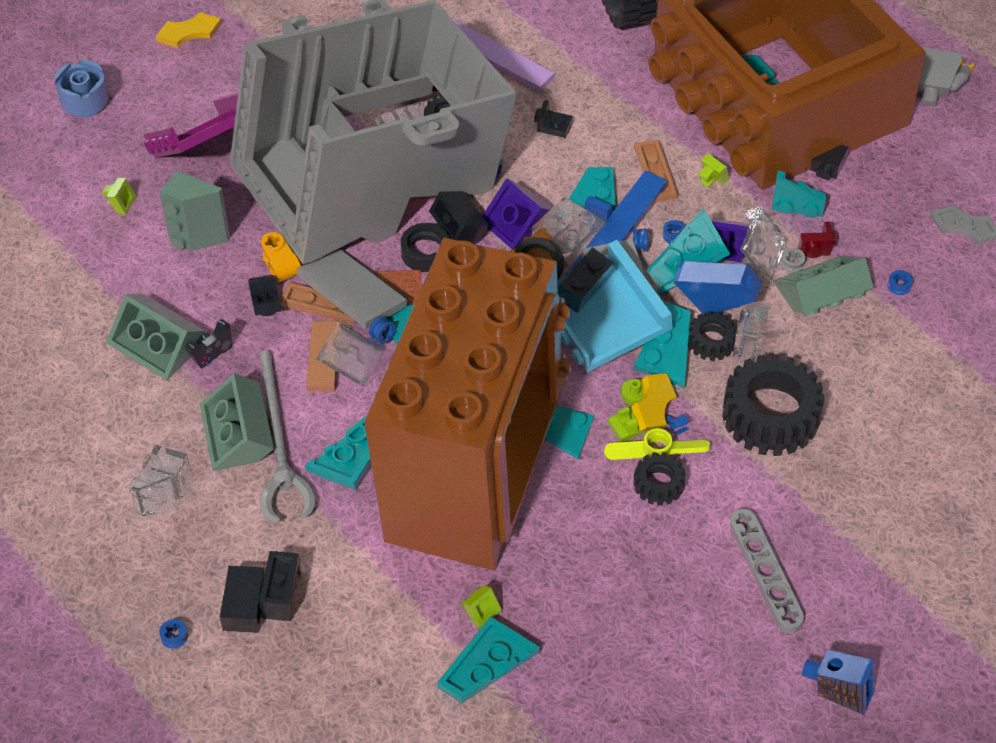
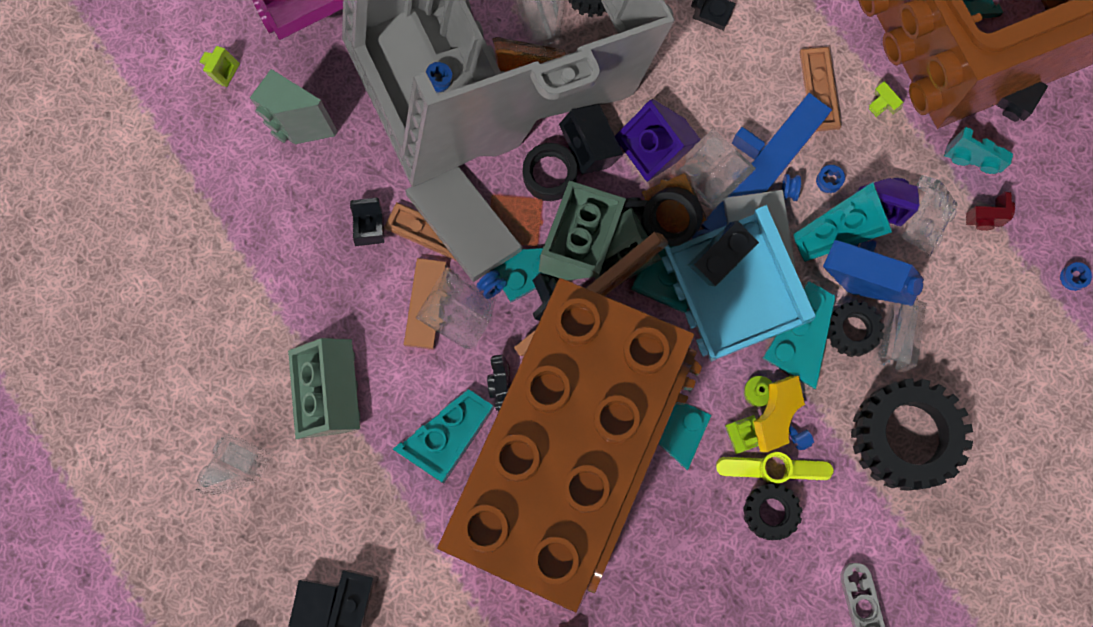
camera: 10 degrees right, 25 degrees up
sand green slope [106,294,205,380] -> none
black piece [186,319,232,369] -> none
light grey piece [260,350,315,523] -> none
light orange piece [261,232,301,283] -> none
teal wing [566,167,615,211] -> none
sand green slope [773,255,874,316] -> none
light grey bush [781,248,806,273] -> none

